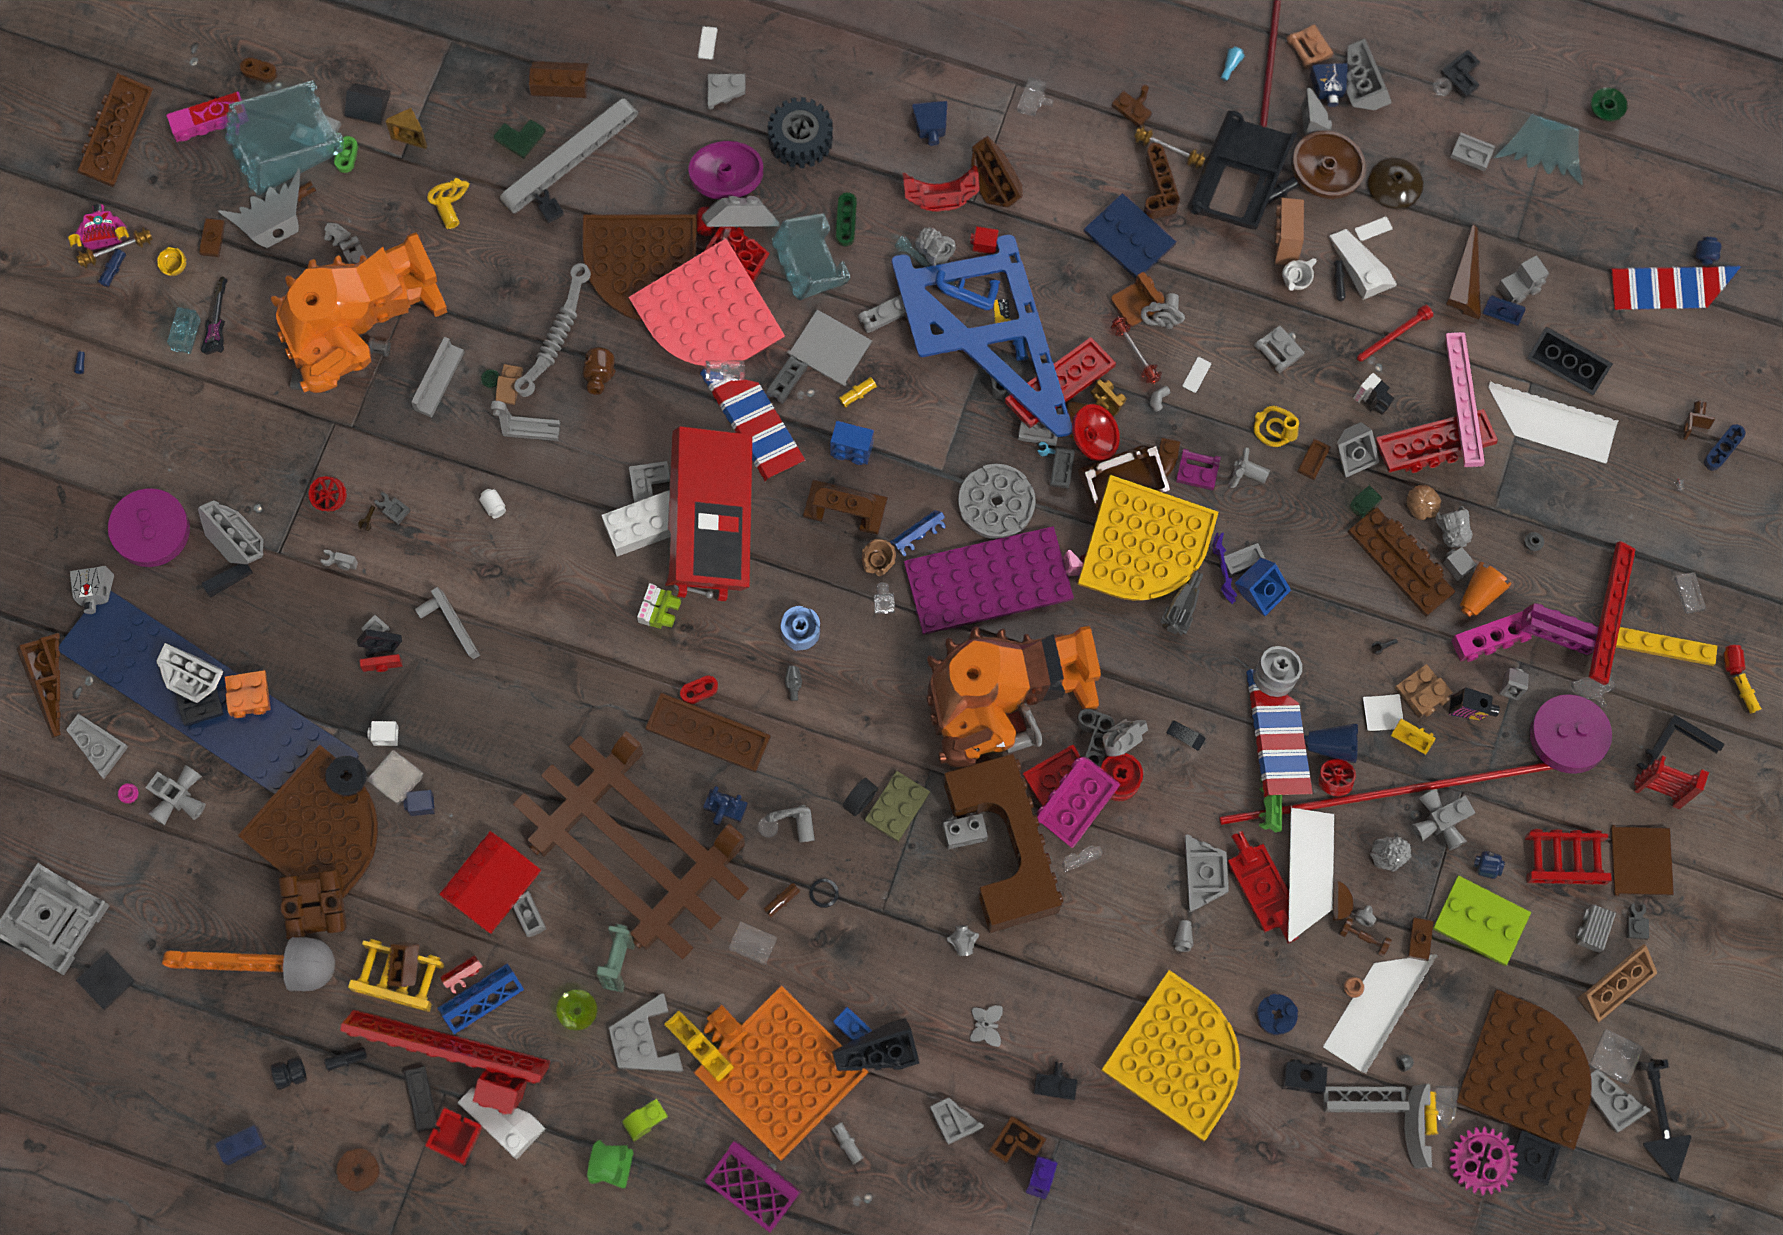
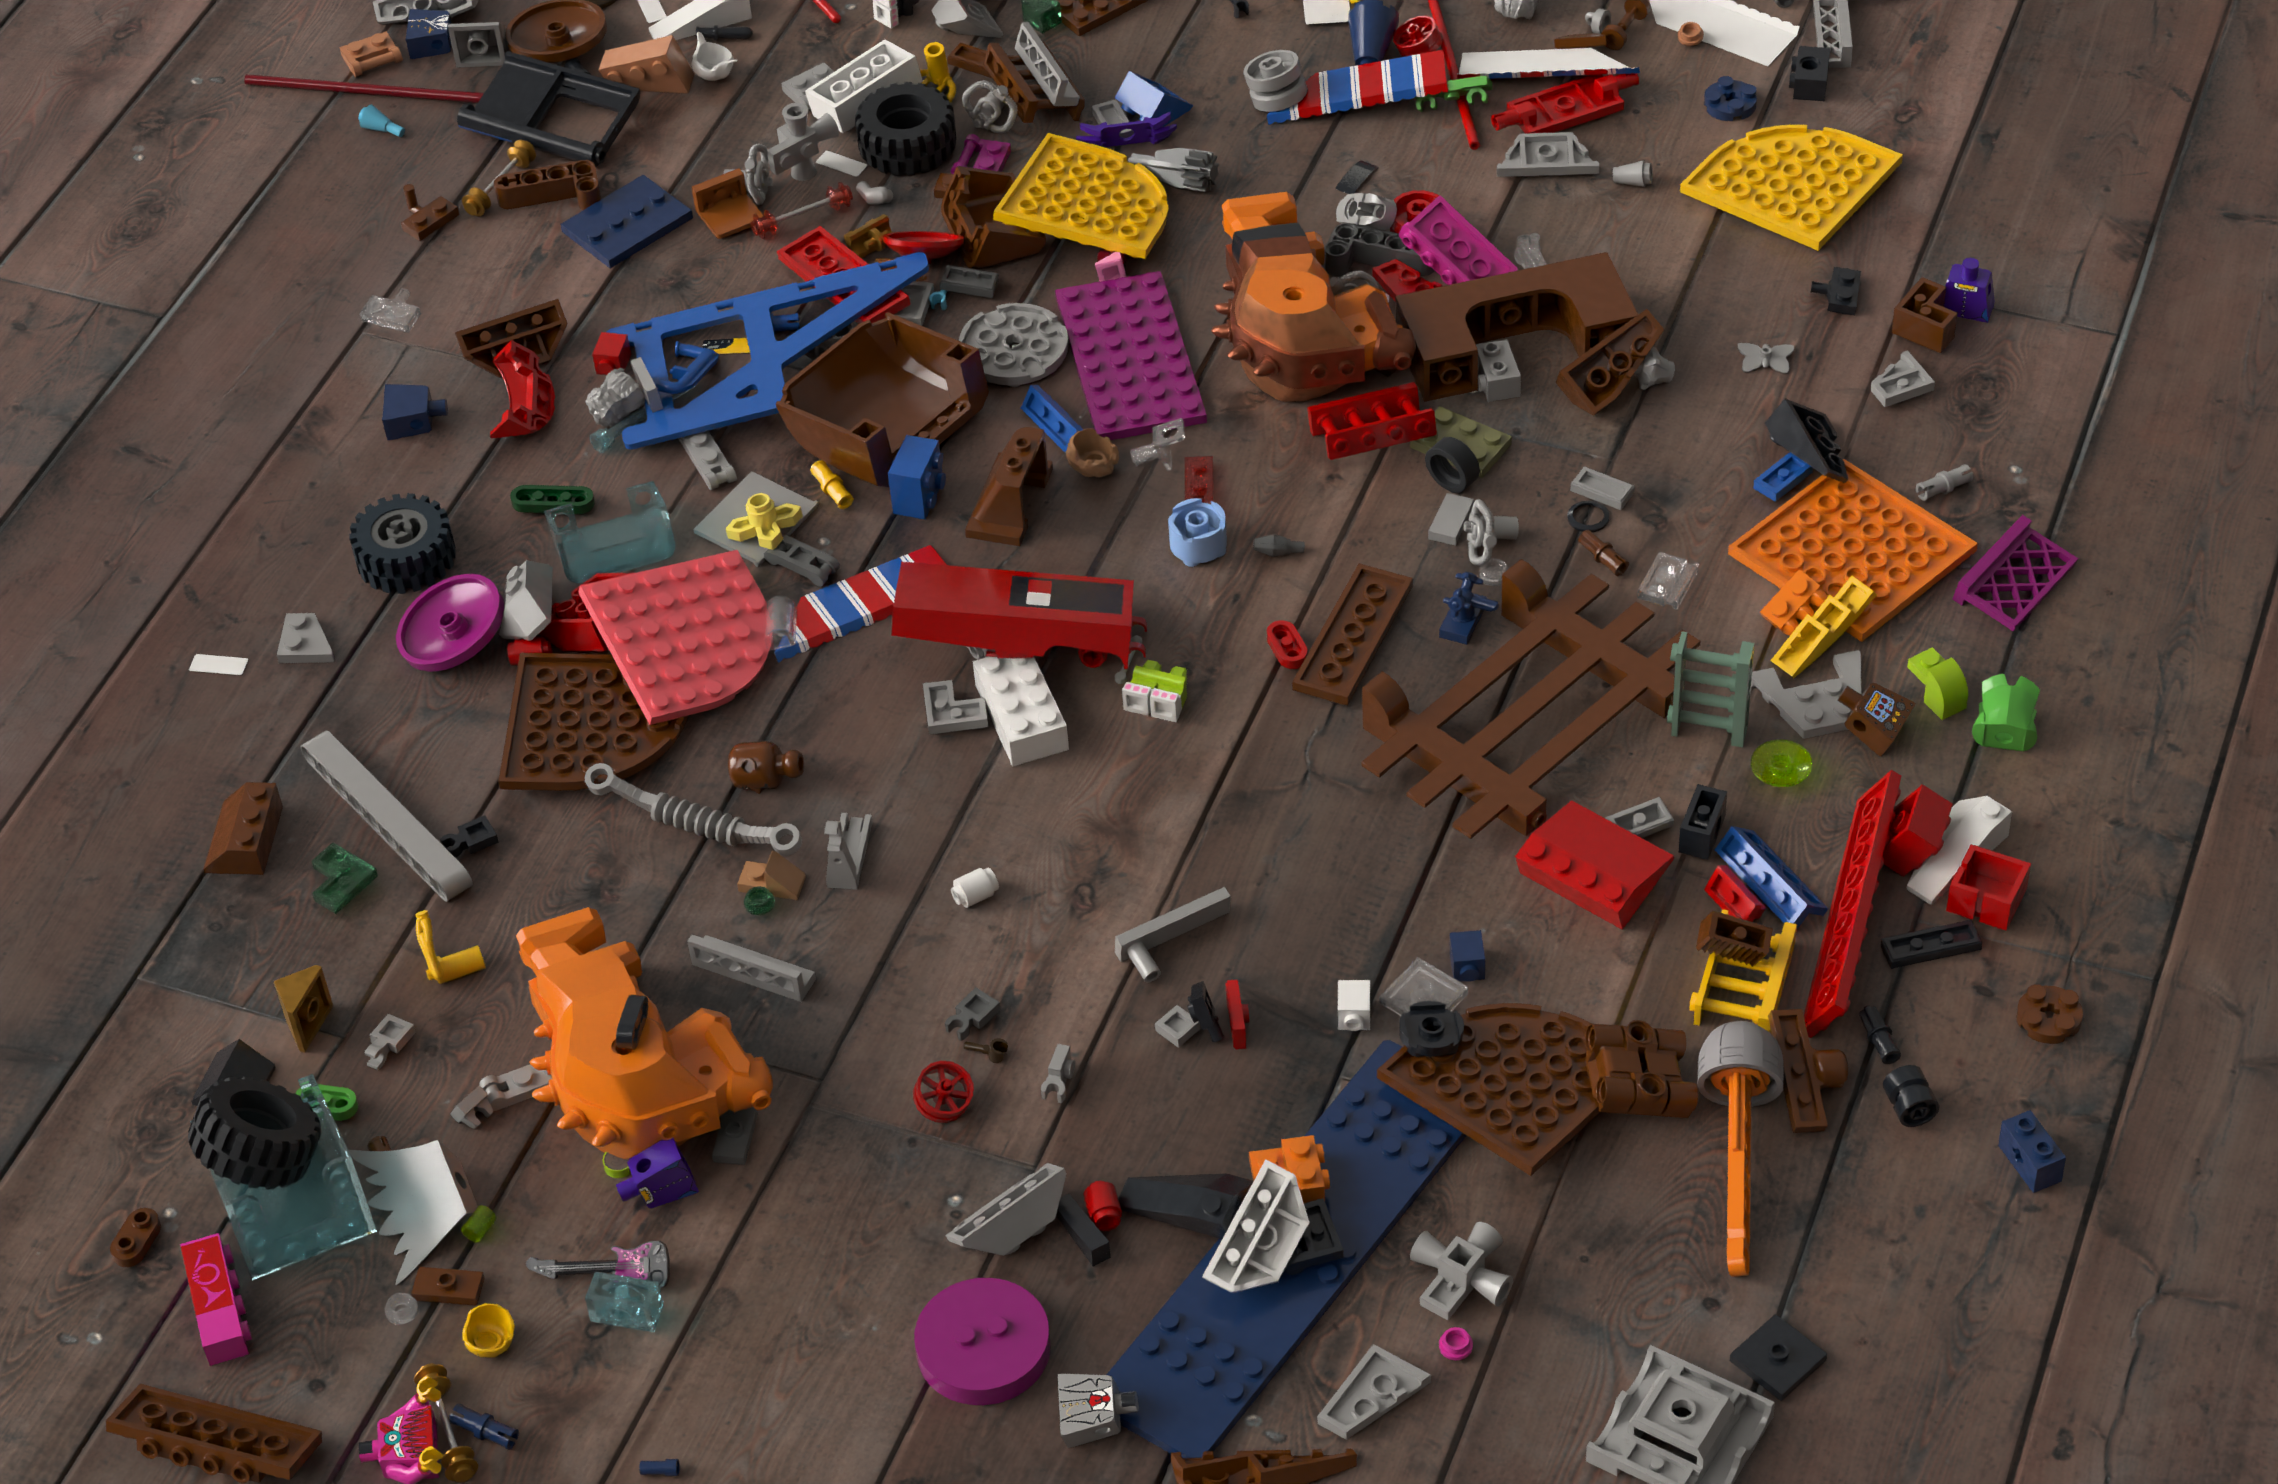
camera: 80 degrees left, 25 degrees down
none -> black tyre [188,1077,321,1190]
none -> light grey plate [364,1014,416,1070]
none -> clear plate [385,1292,419,1325]
none -> clear neon green hinge [461,1205,497,1242]
none -> black beam [616,995,648,1050]
none -> dark purple torso [616,1138,699,1208]
none -> light grey tile [631,357,663,412]
none -> light yellow plant [725,493,803,550]
none -> light grey brick [767,103,839,181]
none -> reddish brown slope [776,312,989,487]
none -> white brick [805,40,923,133]
none -> black tyre [855,82,957,176]
none -> reddish brown fence [983,41,1085,123]
none -> light grey fence [1015,22,1080,106]
none -> red brick [1083,1181,1122,1231]
none -> black wedge [1118,1173,1254,1239]
none -> clear red plate [1184,456,1213,504]
none -> red fence [1307,382,1437,460]
none -> light grey tile [1428,493,1474,546]
none -> reddish brown wedge [1556,309,1664,416]
none -> light grey tile [1570,467,1635,510]
none -> black brick [1678,784,1727,860]
none -> reddish brown plate [1768,1009,1848,1133]
none -> reddish brown torso [1837,683,1916,757]

